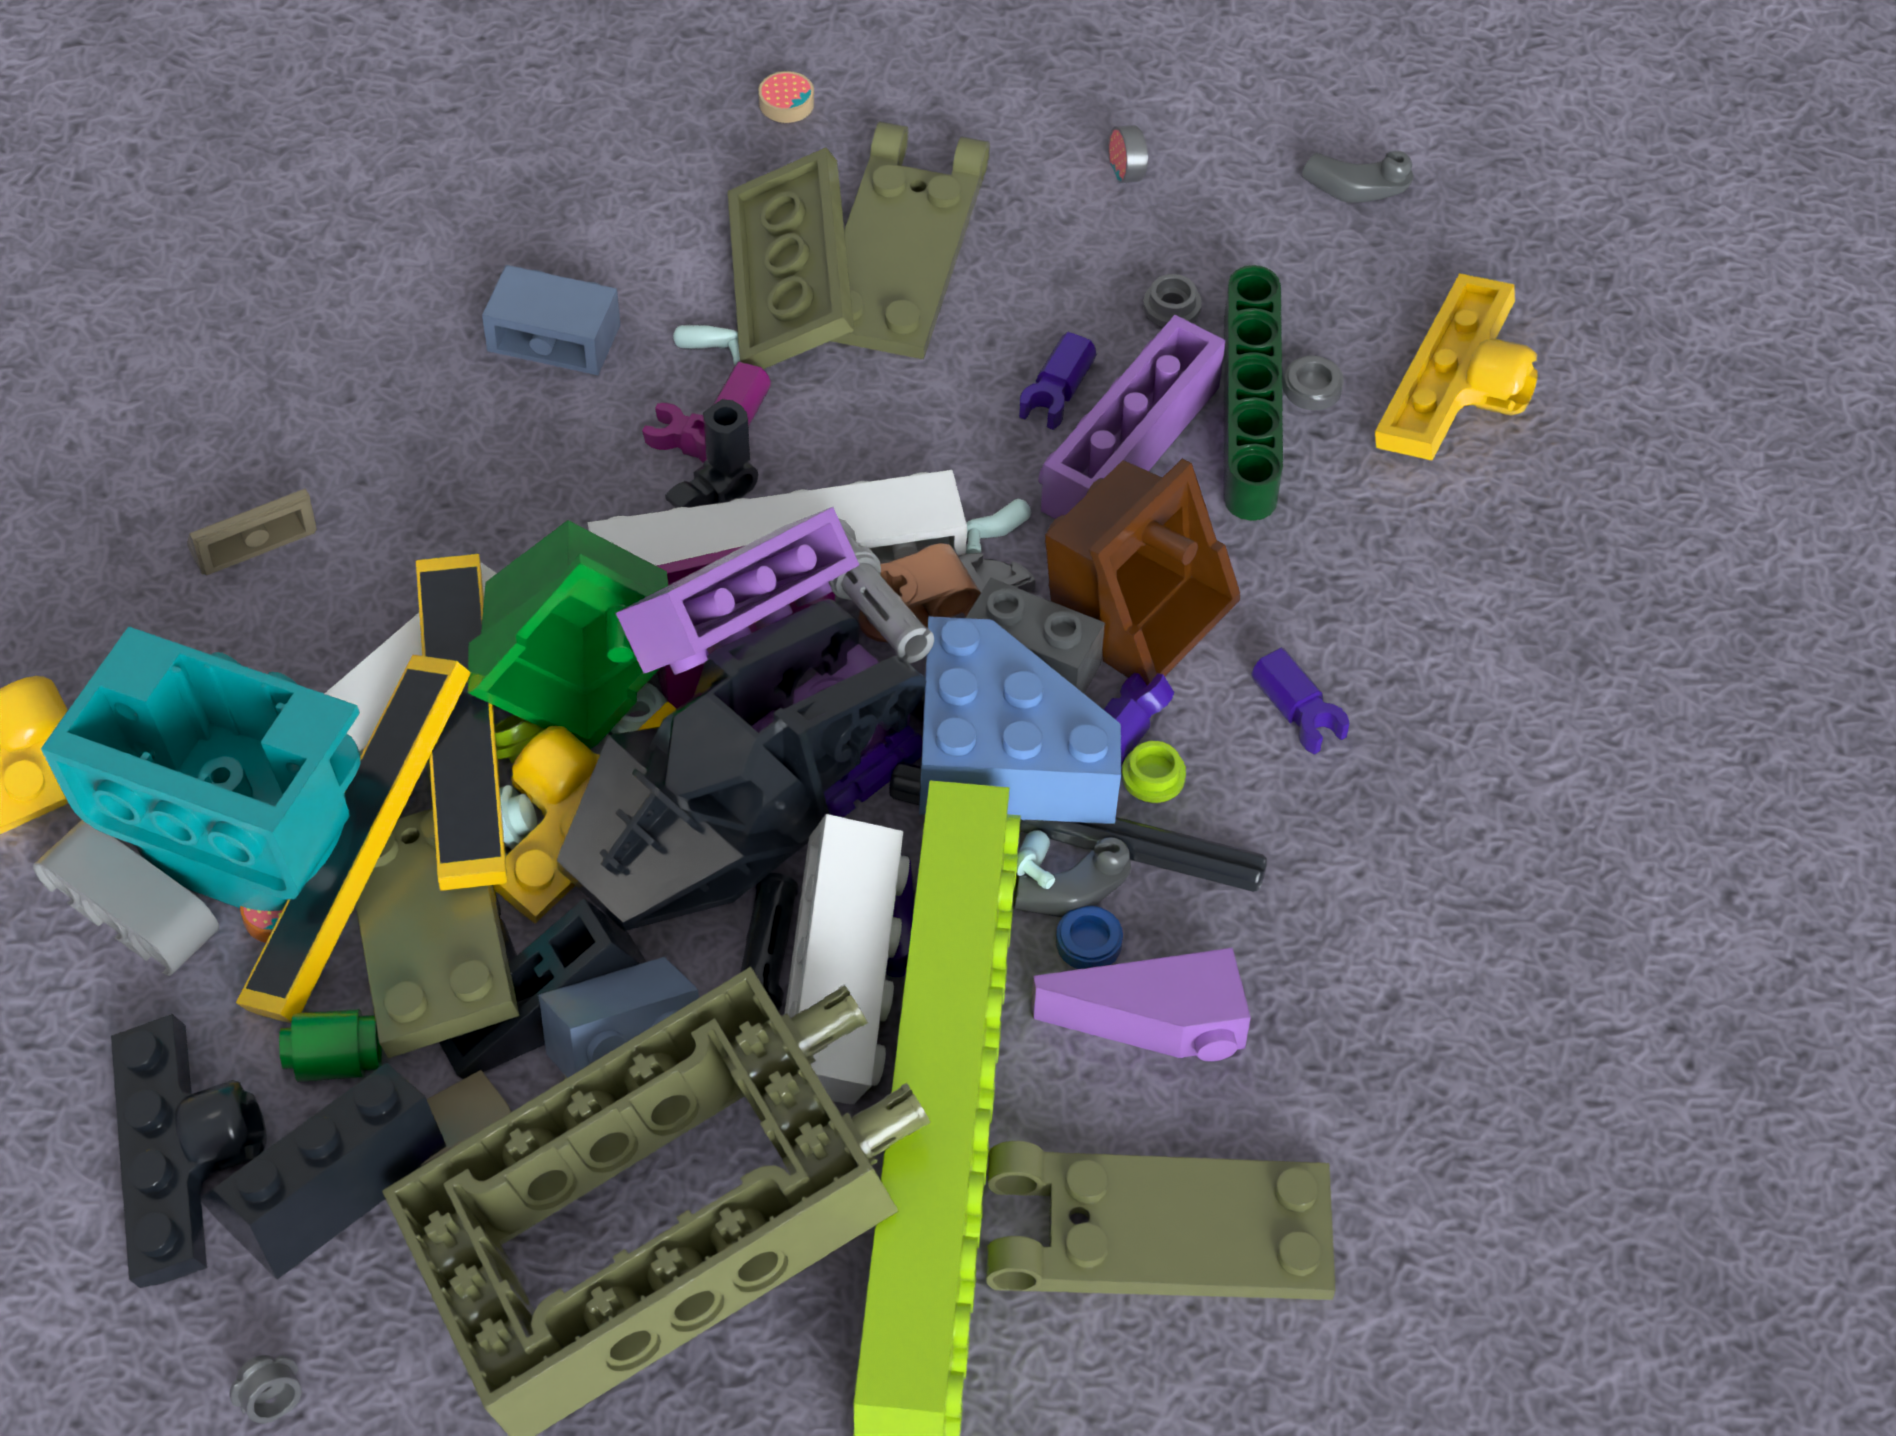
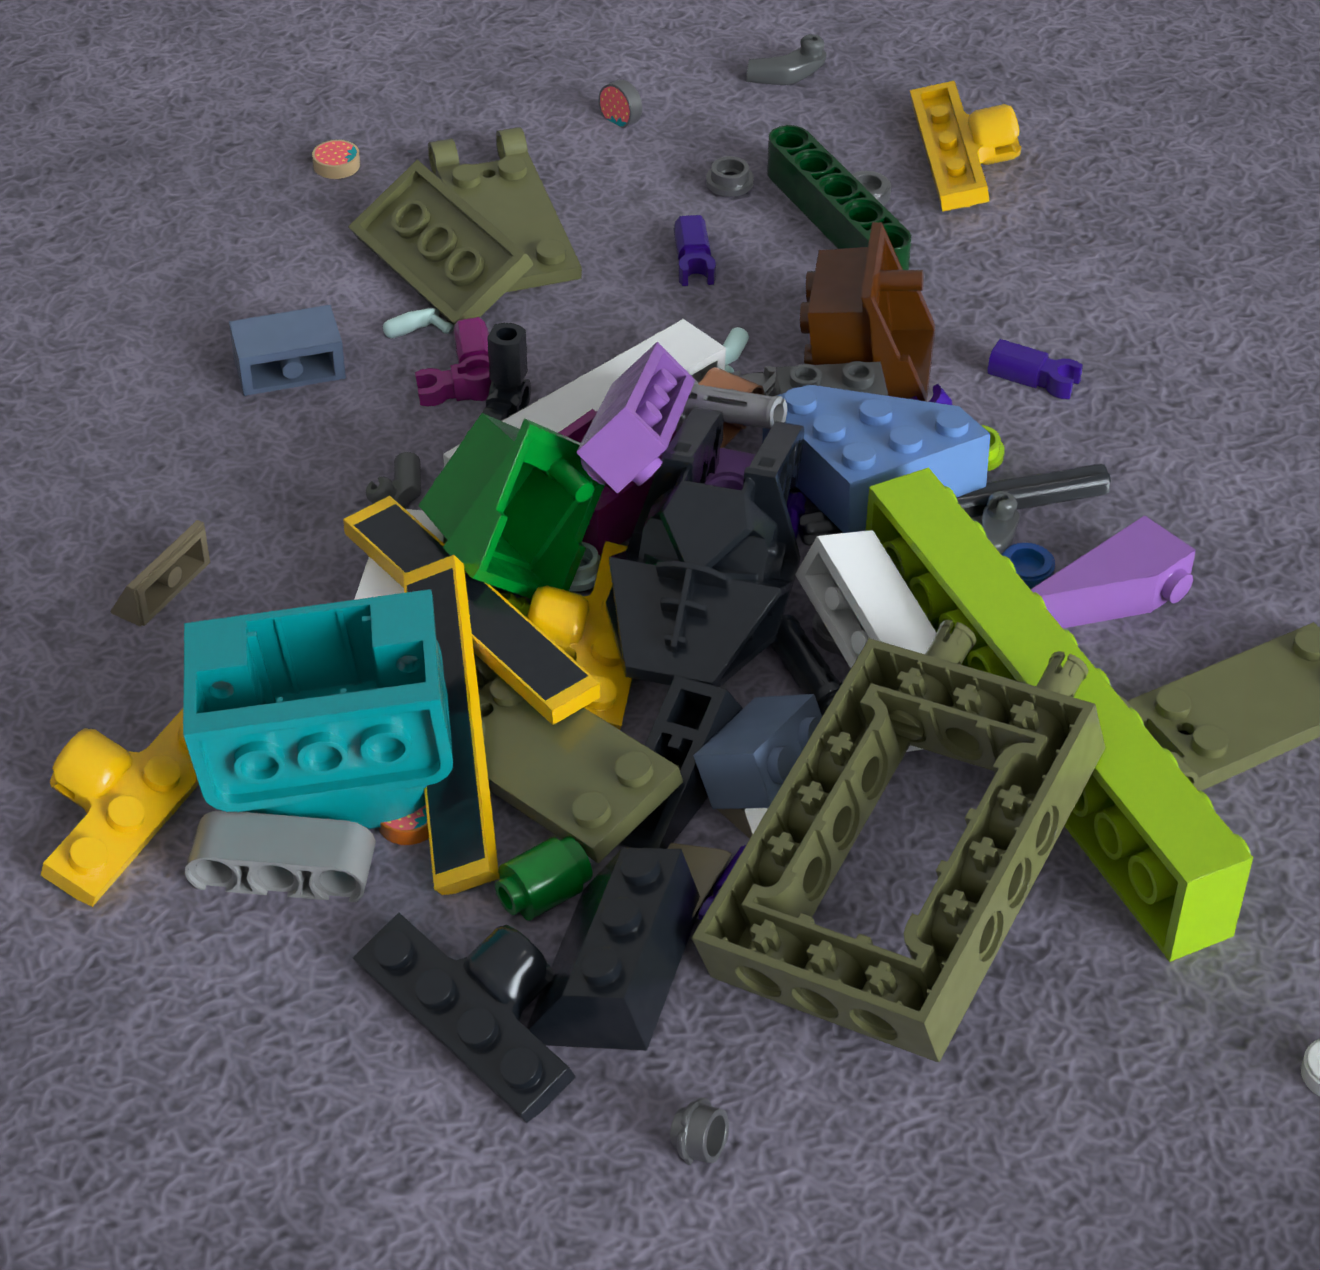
camera: 30 degrees left, 10 degrees down
medium lavender brick [1039,315,1225,519] -> none
none -> dark grey arm [366,452,421,507]

